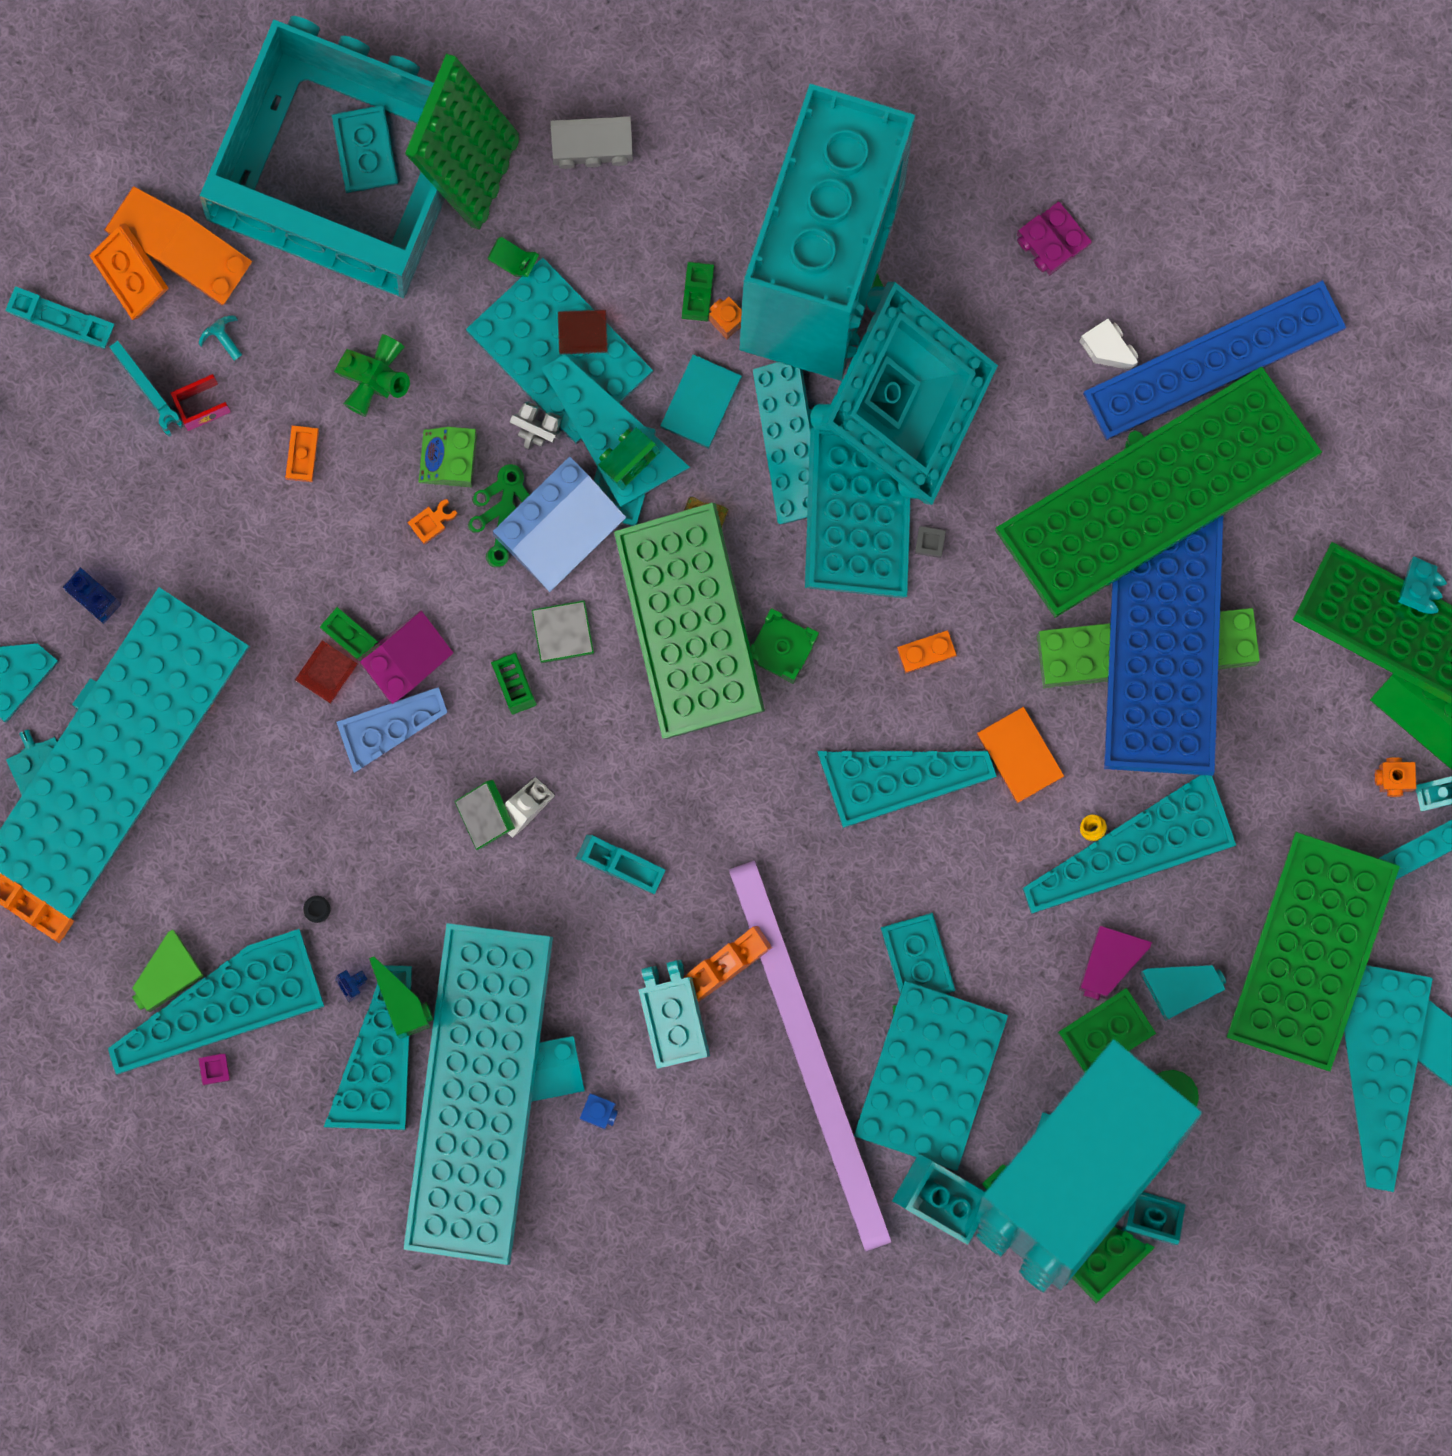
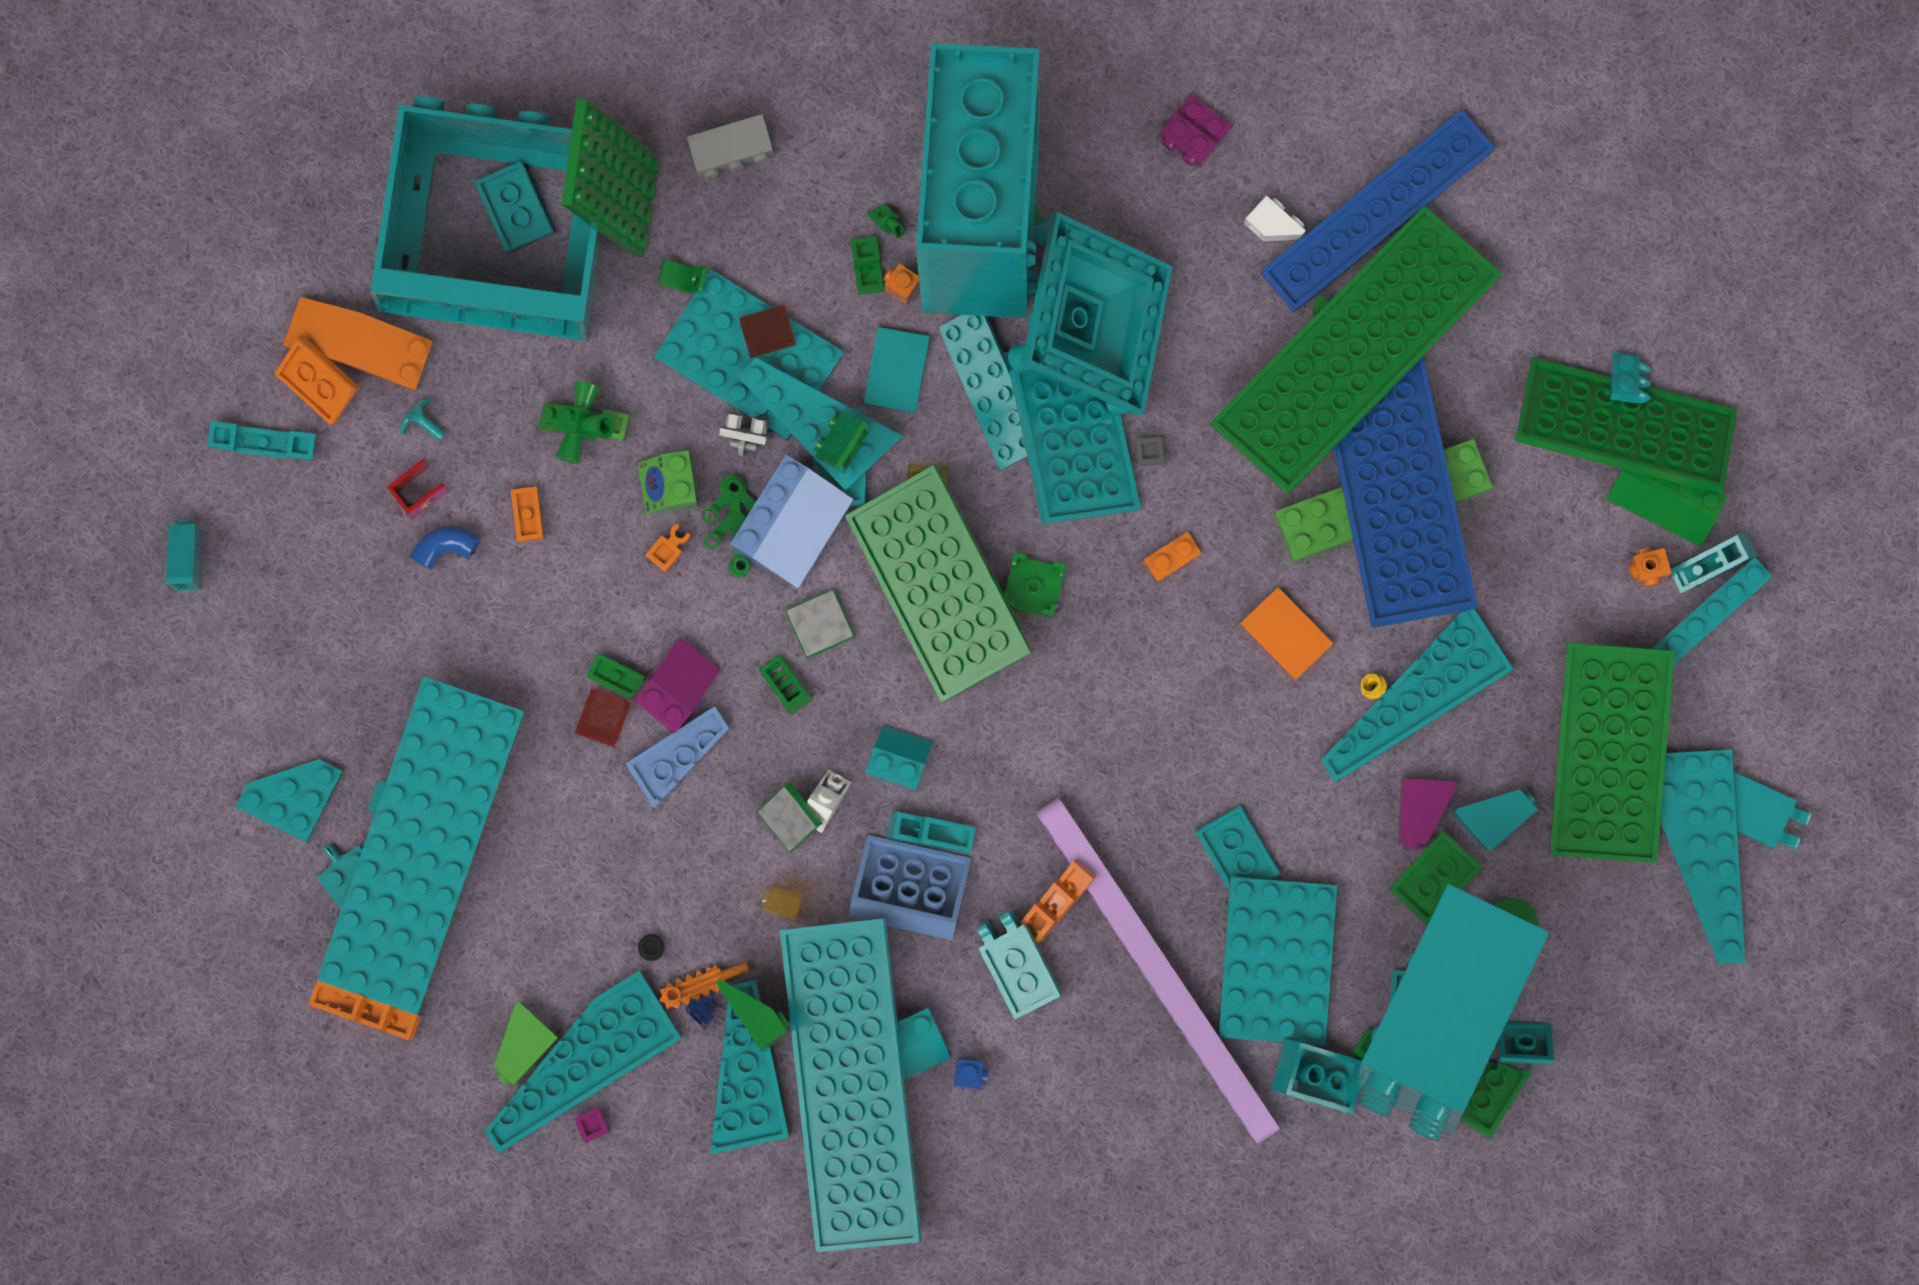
camera: 10 degrees left, 0 degrees up
clear blue hips [63,567,121,624] -> none
teal tile [109,341,183,437] -> none
teal wing [817,751,997,828] -> none
none -> blue cylinder [409,526,481,570]
none -> bright green plate [603,409,630,442]
none -> orange piece [659,961,749,1009]
none -> clear yellow brick [761,886,803,922]
none -> medium blue slope [848,835,971,941]
none -> teal slope [865,725,933,792]
none -> green piece [867,205,904,238]

